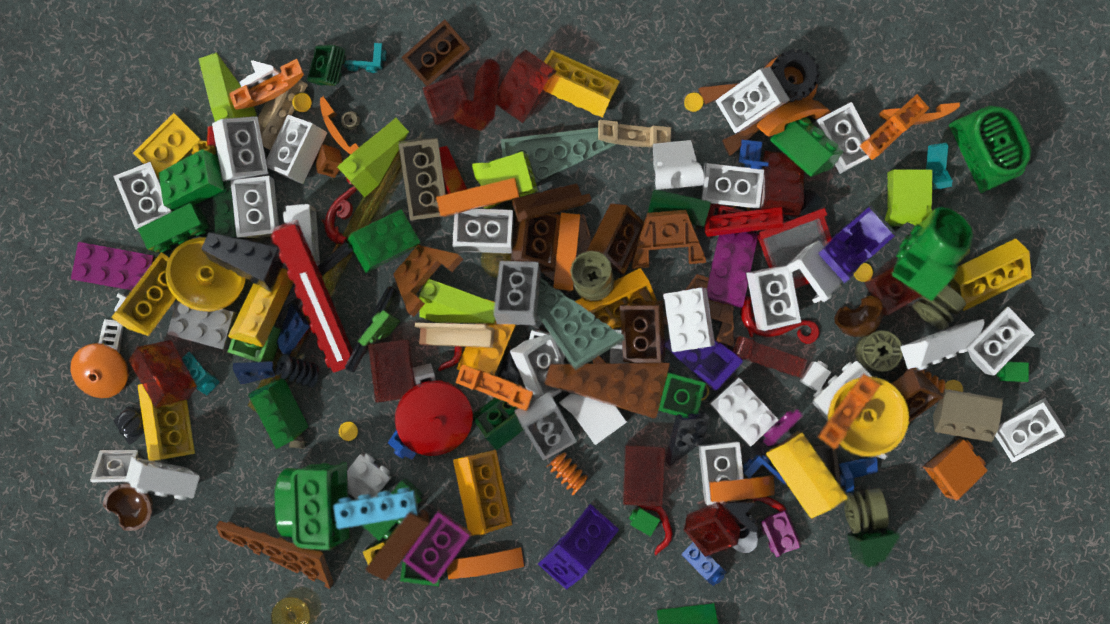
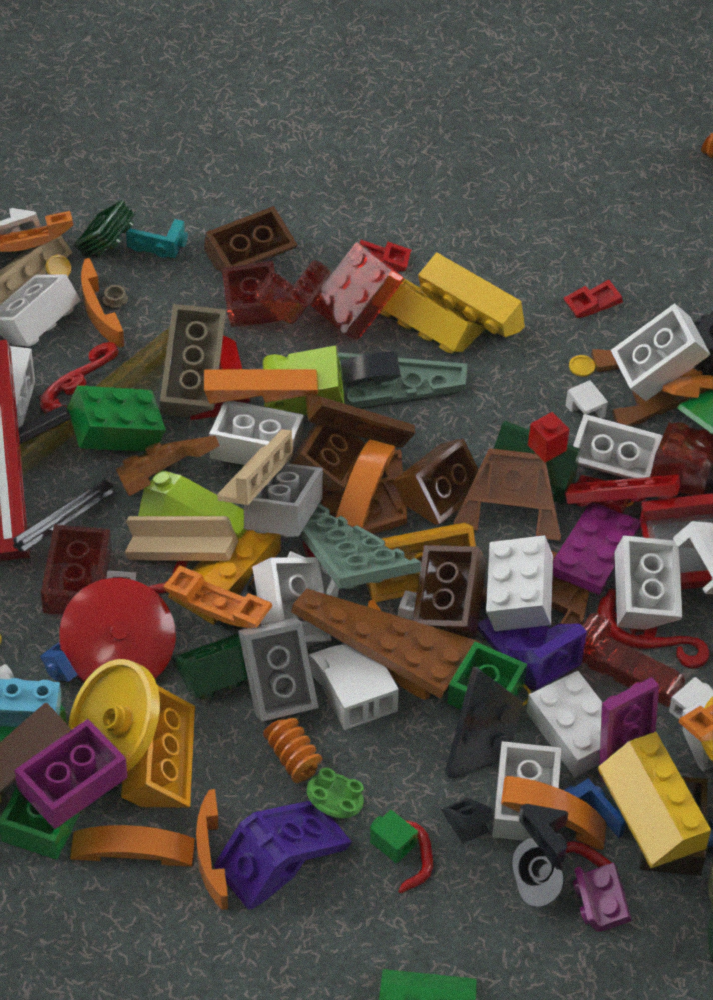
camera: 10 degrees right, 35 degrees down
dark orange panel [315,144,343,178] -> none
lime wedge [337,118,409,197] -> none
bright green wing [359,310,401,346] -> none
olive wheel [570,251,614,301] -> none
tan slope [598,120,671,147] -> none
clear red brick [622,445,665,506] -> none
white piece [653,140,704,190] -> none
bracket [682,541,727,586] -> none
clear red brick [683,502,741,557] -> none
blue bracket [739,140,769,170] -> none
none -> yellow dish [68,659,160,771]
none -> orange slope [196,789,228,910]
none -> tan panel [217,429,293,505]
none -> bright green dish [306,768,364,818]
none -> black slope [340,352,401,388]
none -> red slope [353,240,411,272]
none -> yellow slope [418,252,525,337]
none -> black slope [441,798,494,844]
none -> red brick [528,412,570,462]
none -> red slope [564,280,623,318]
none -> white panel [566,380,608,419]

